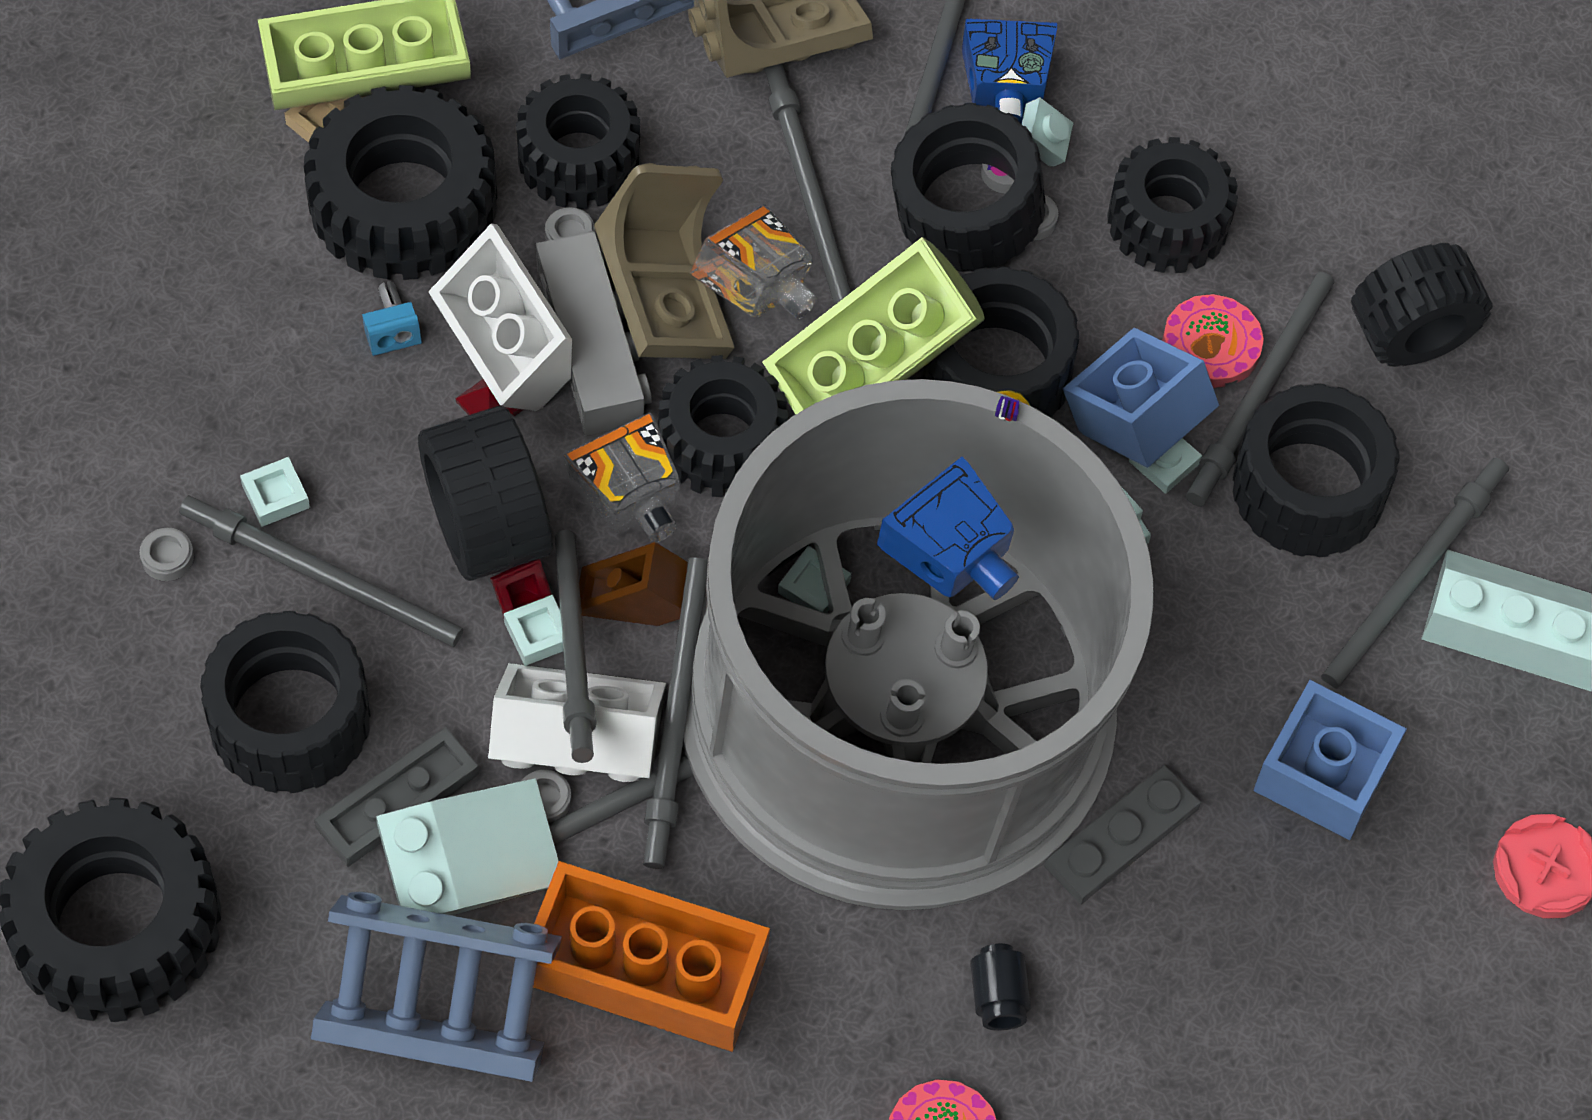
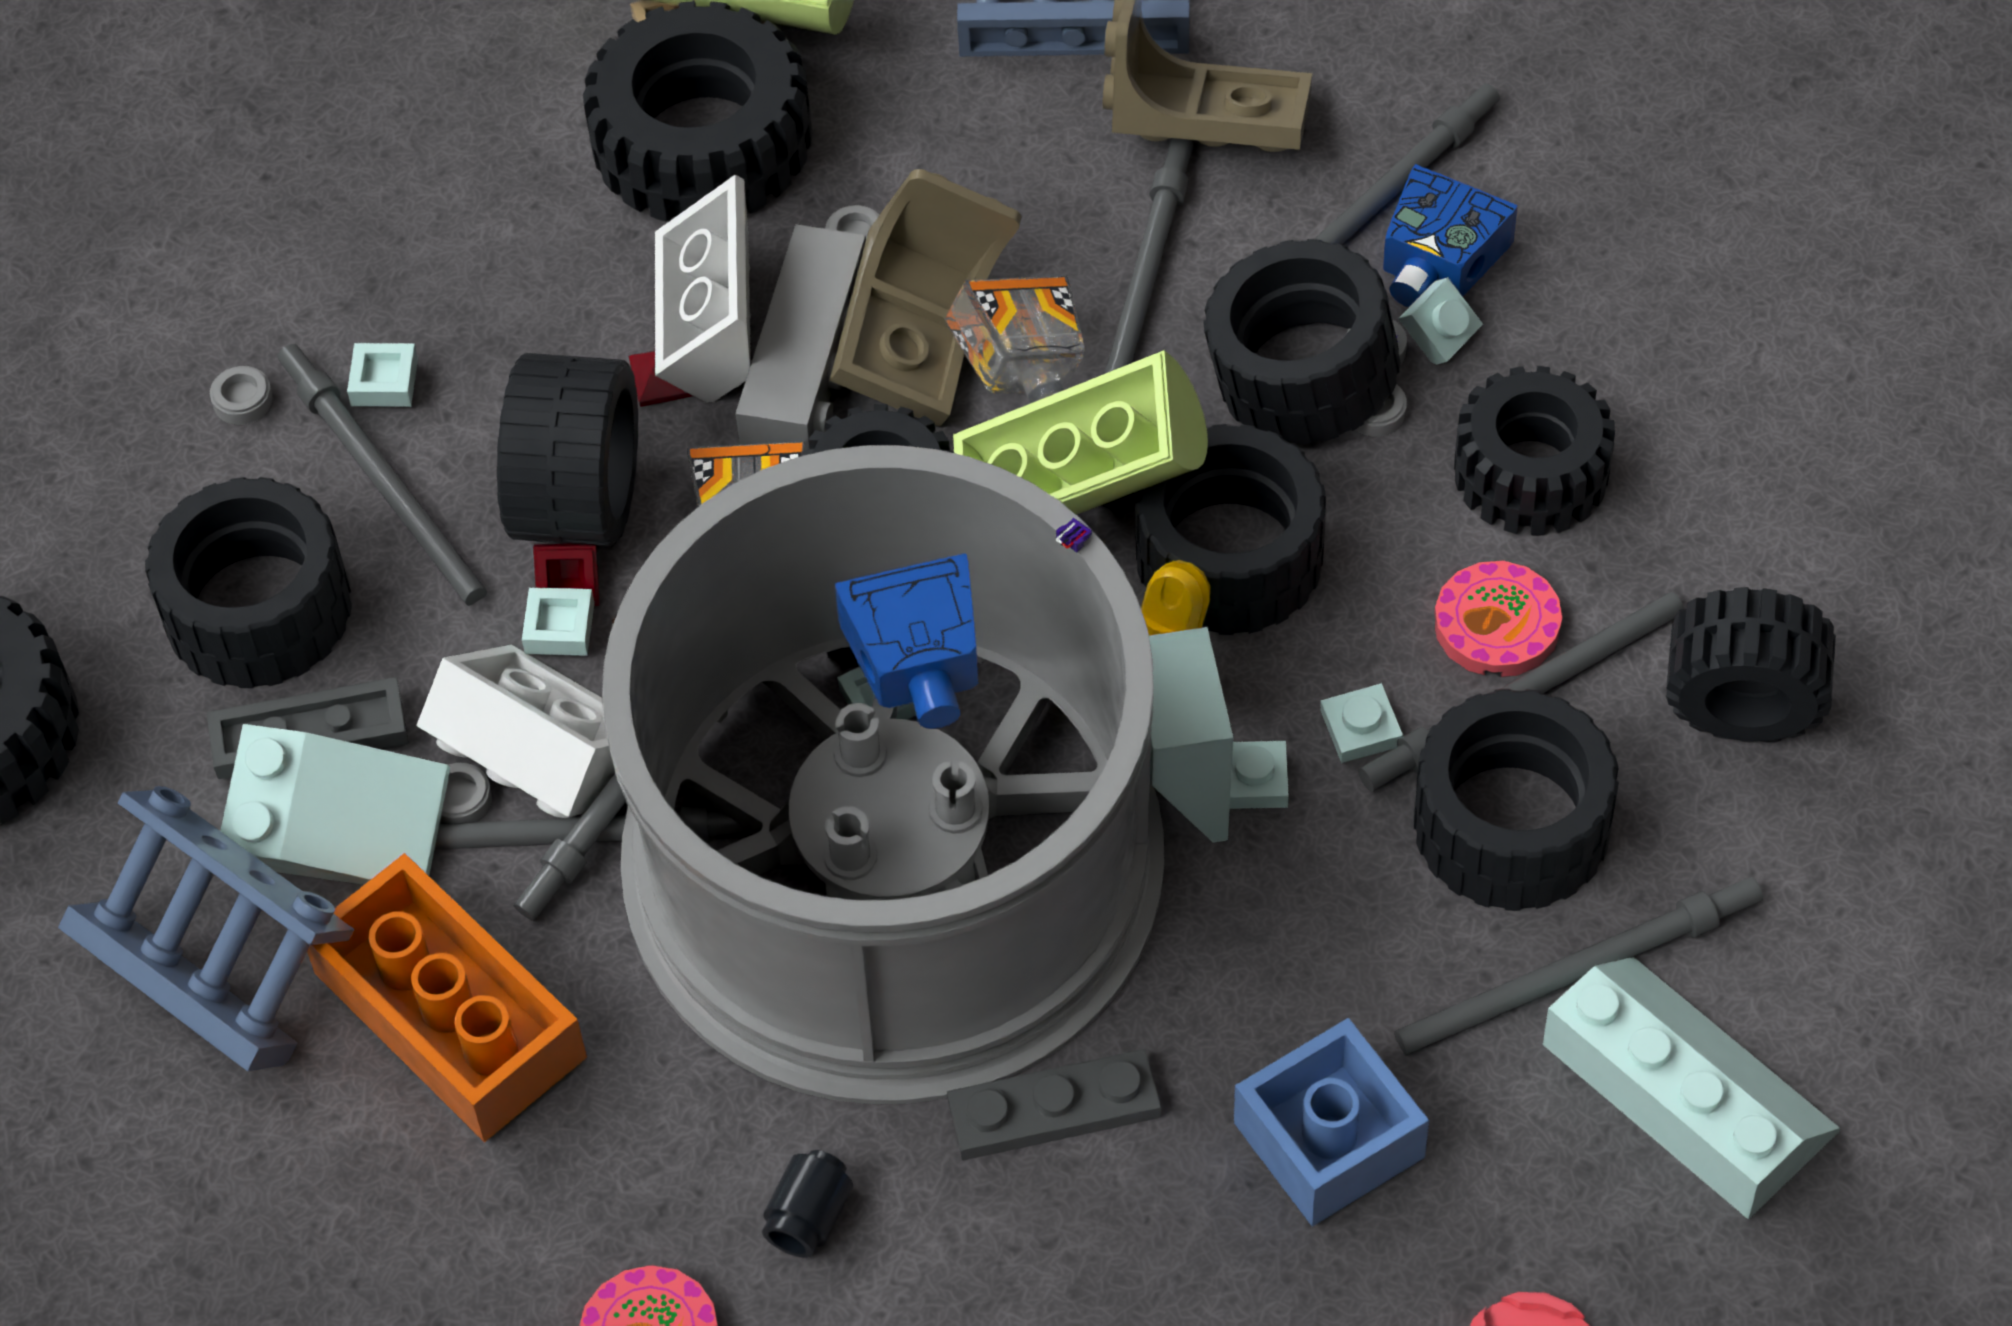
camera: 35 degrees right, 5 degrees down
dark azure piece [362,281,422,356] -> none
black tyre [516,74,640,209] -> none
dark grey bar [555,530,597,763] -> none
medium blue brick [1063,328,1219,468] -> none

